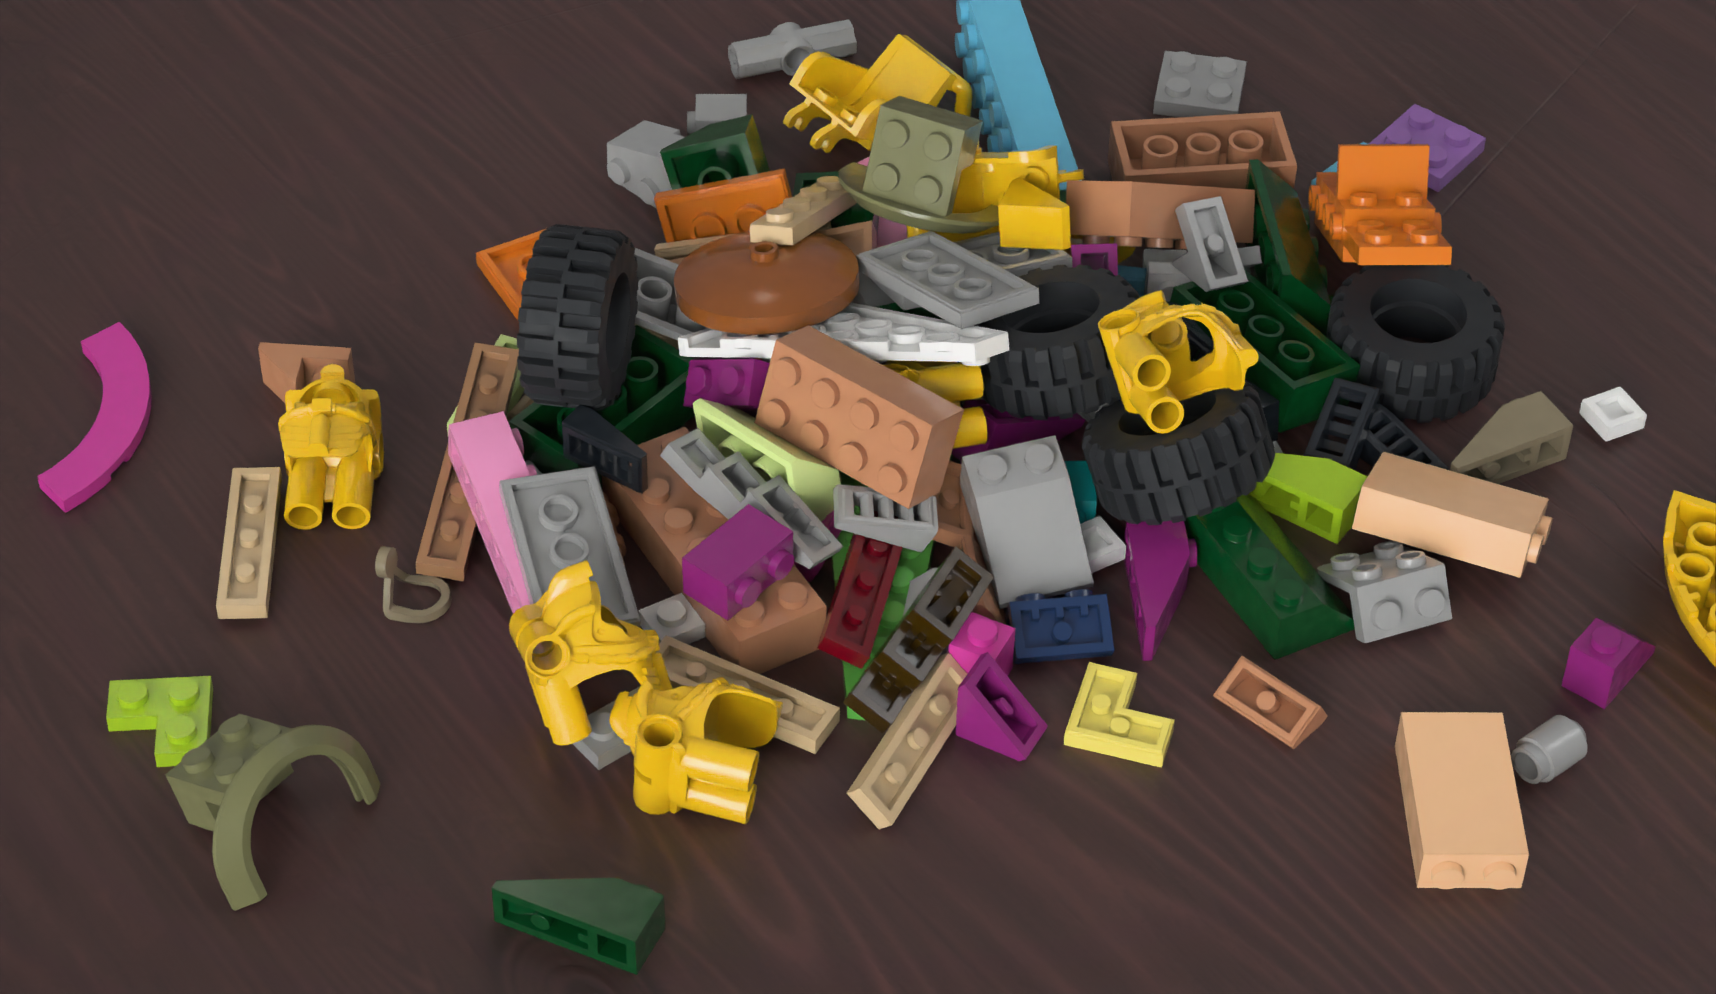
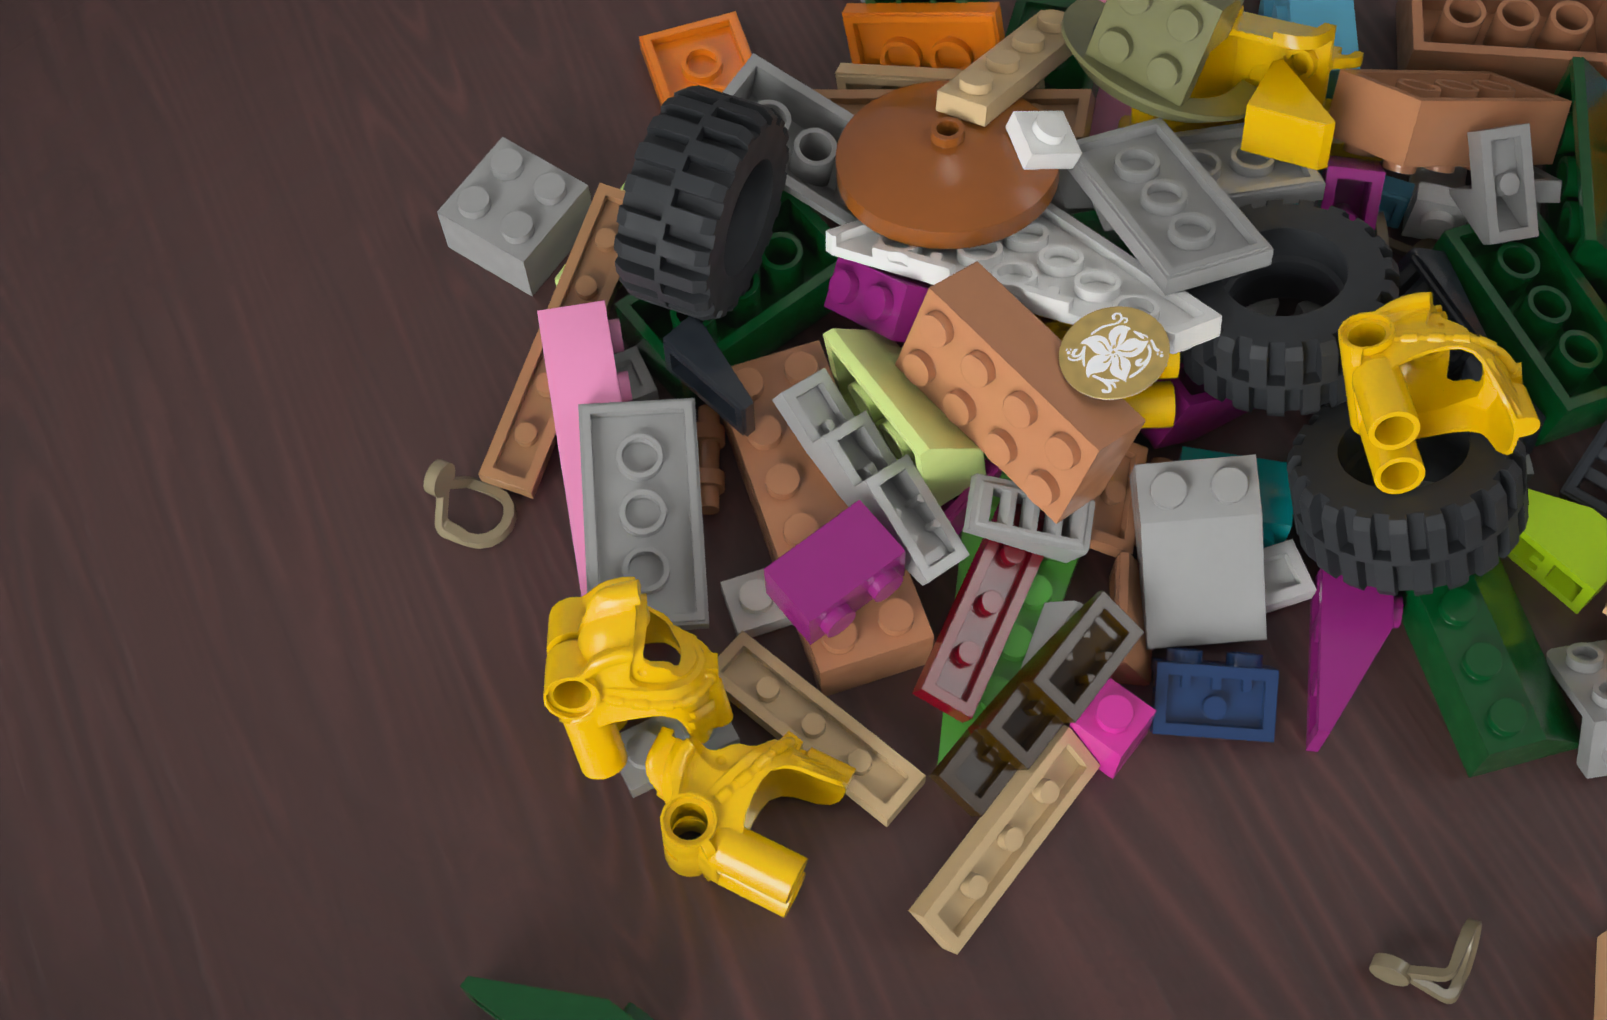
camera: 15 degrees right, 20 degrees up
dark pink tile [37,322,152,513] -> none
lime plate [106,676,213,767] -> none
olive piece [165,713,381,911] -> none
tan plate [216,467,282,619] -> none
nougat slope [258,342,355,403] -> none
yellow helmet [278,364,384,530] -> none
magenta slope [956,652,1048,761] -> none
light yellow tile [1064,662,1175,768] -> none
nougat slope [1213,656,1328,749] -> none
none -> light grey brick [437,137,592,297]
none -> white plate [1005,111,1082,170]
none -> pearl gold sticker [1059,306,1170,400]
none -> dark tan piece [1369,918,1482,1004]

